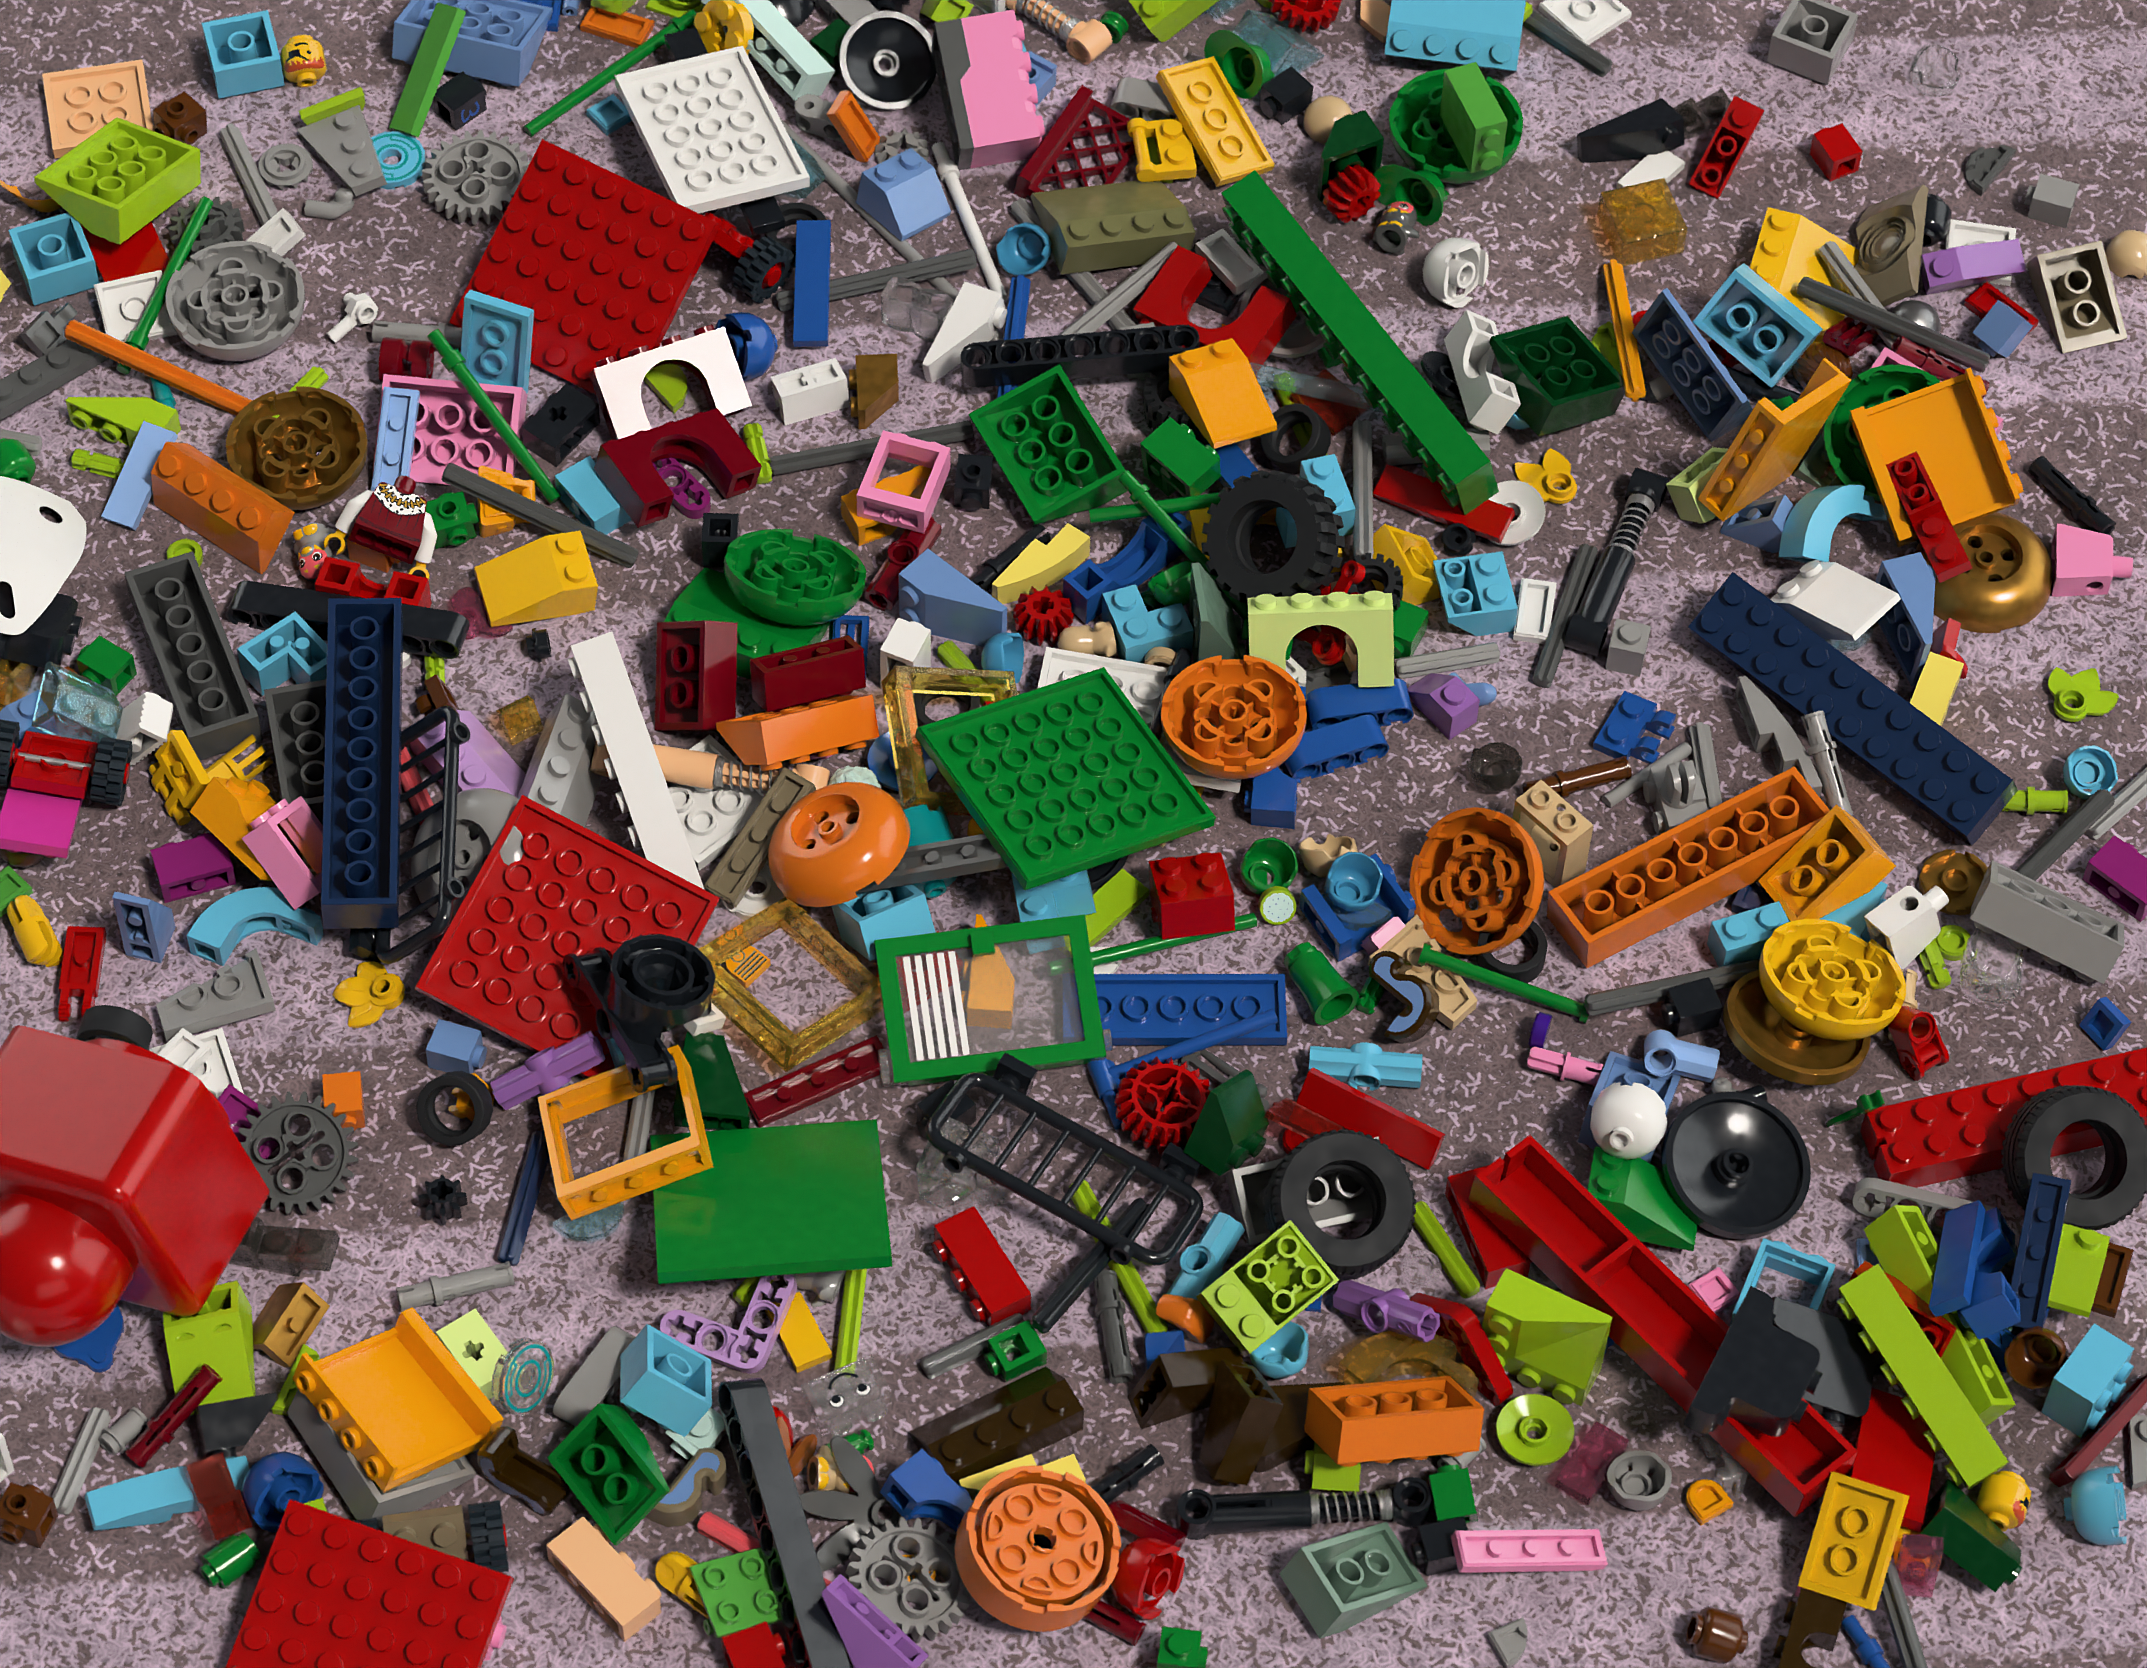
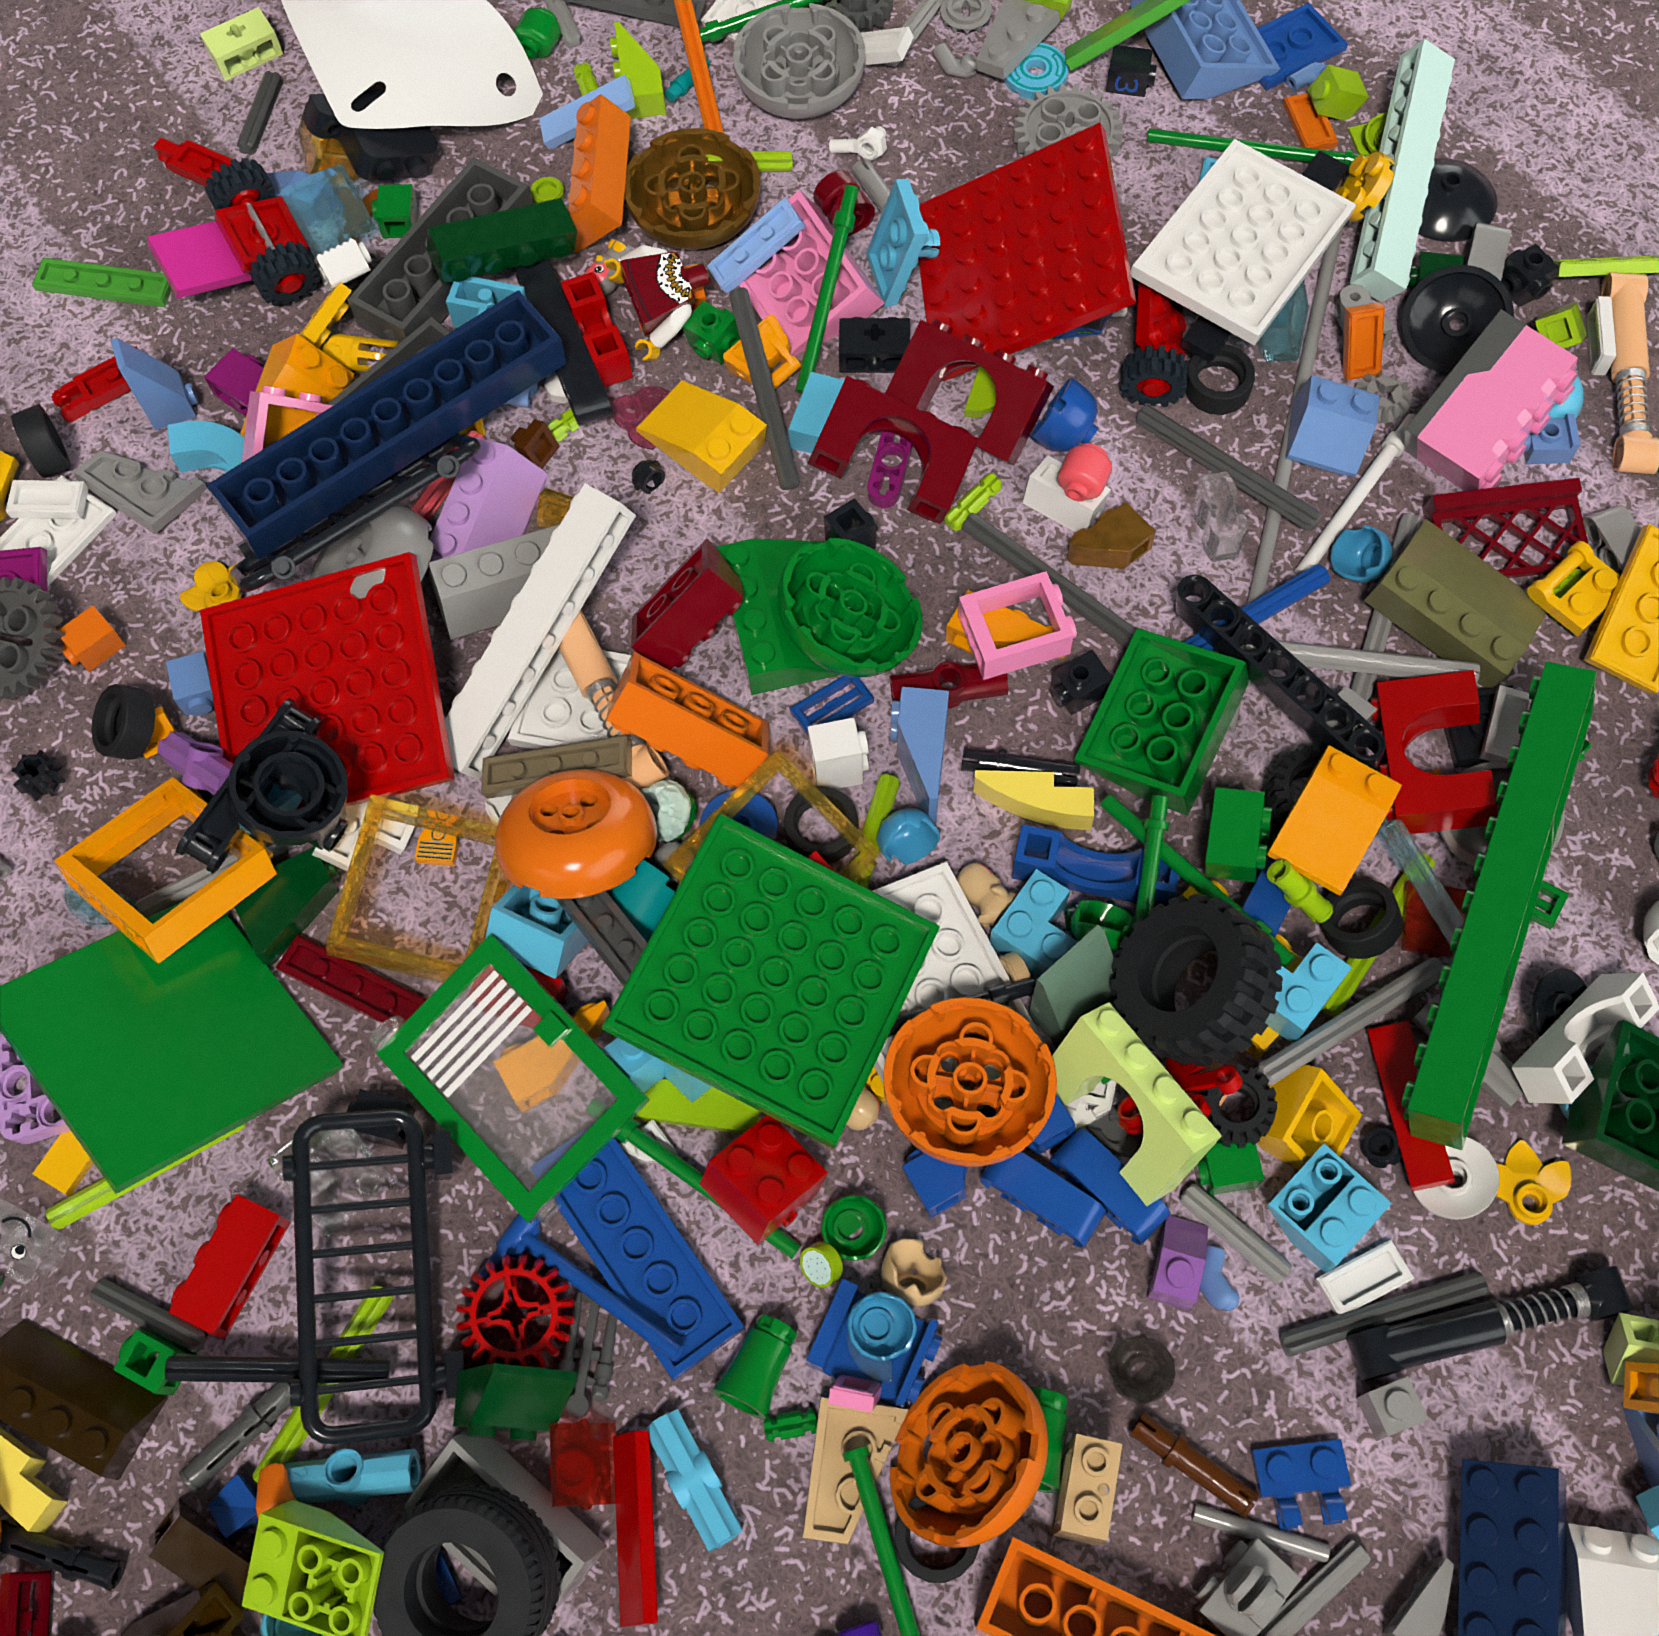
camera: 60 degrees right, 10 degrees up
yellow arm [7,895,63,967] -> none
dark blue axle [497,1130,549,1266] -> none
dark red brick [750,635,866,712] -> none
blue tile [793,220,832,347] -> none
white slope [922,282,1008,383] -> none
red gear [1013,584,1074,646] -> none
dark brown animal [1369,951,1439,1043] -> none
none -> dark green brick [427,198,577,284]
none -> coral head [1057,443,1112,502]
none -> lime pin [1267,859,1333,923]

